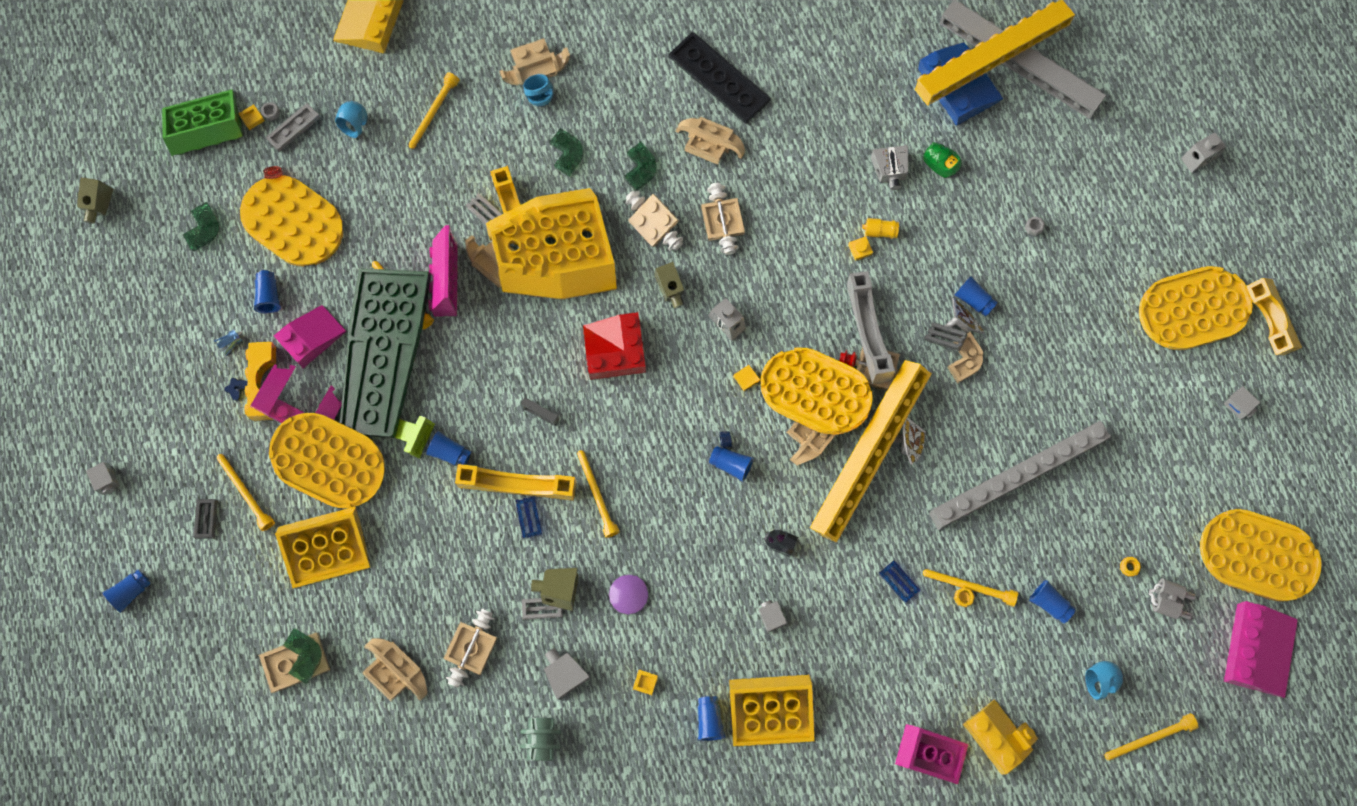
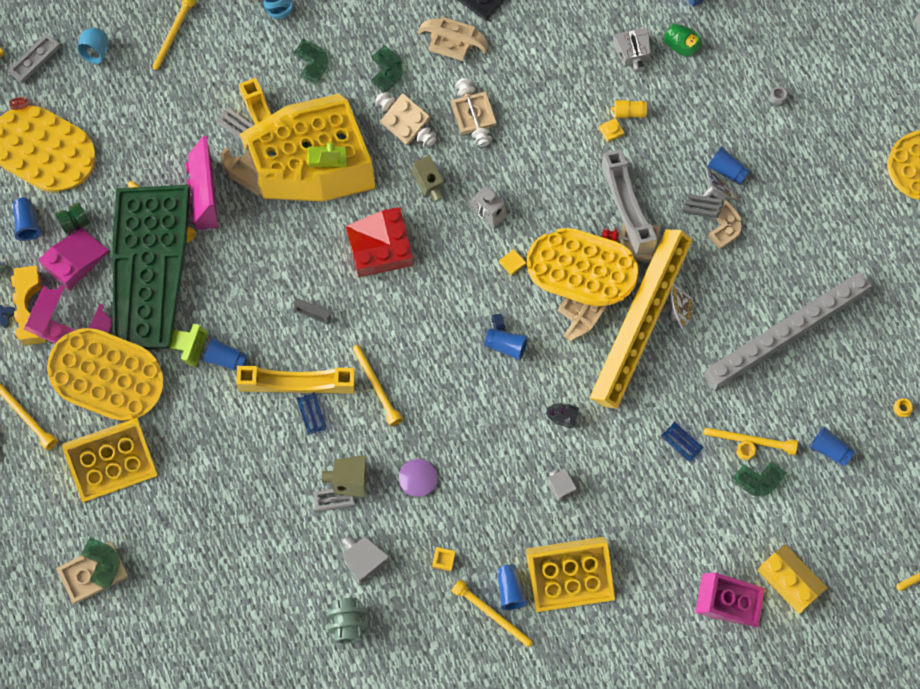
camera: 10 degrees left, 5 degrees down
light grey tile [261,102,280,121] -> none
tan plate [363,638,427,702] -> none
tan plate [443,609,498,688] -> none
yellow plate [1012,722,1038,751] -> none
dark azure helmet [1085,661,1123,700] -> none
none -> dark green wheel [55,202,90,236]
none -> lime piece [307,142,347,167]
none -> yellow piece [451,579,533,647]
none -> clear green plate [731,461,787,497]

